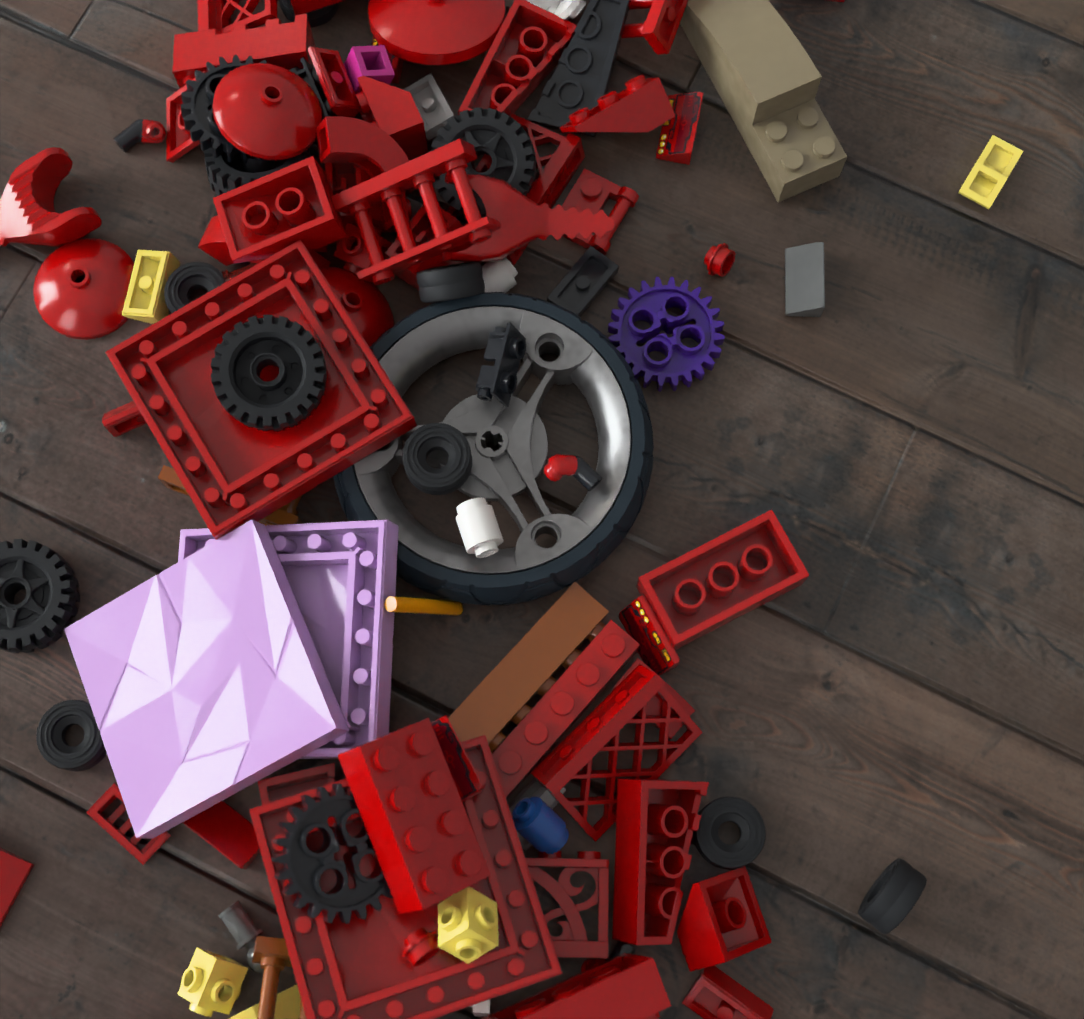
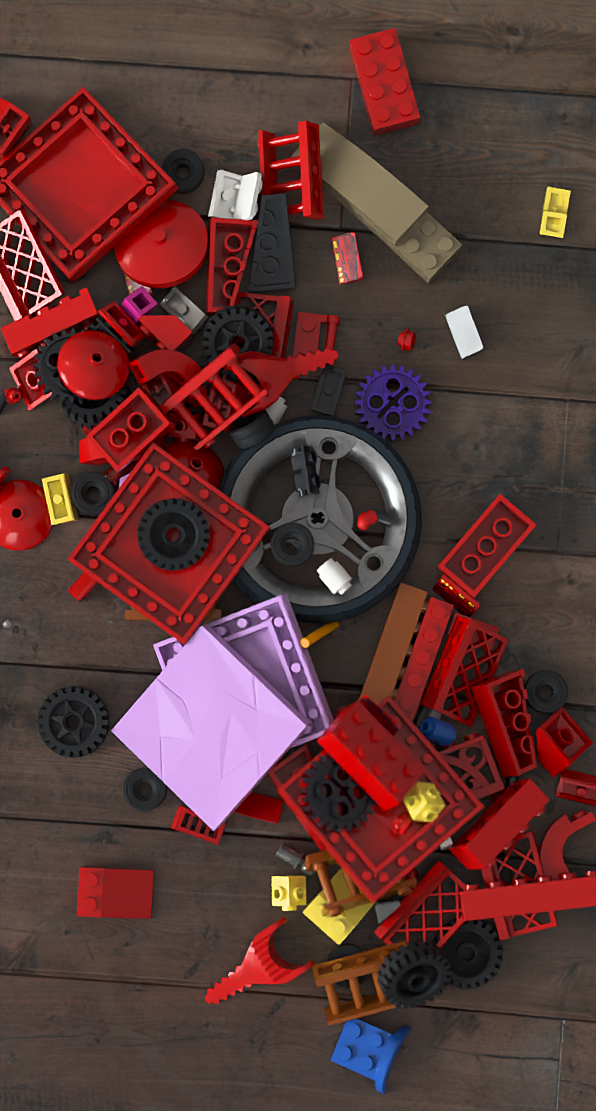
camera: 20 degrees left, 10 degrees up
red slope [559,75,675,133] -> none

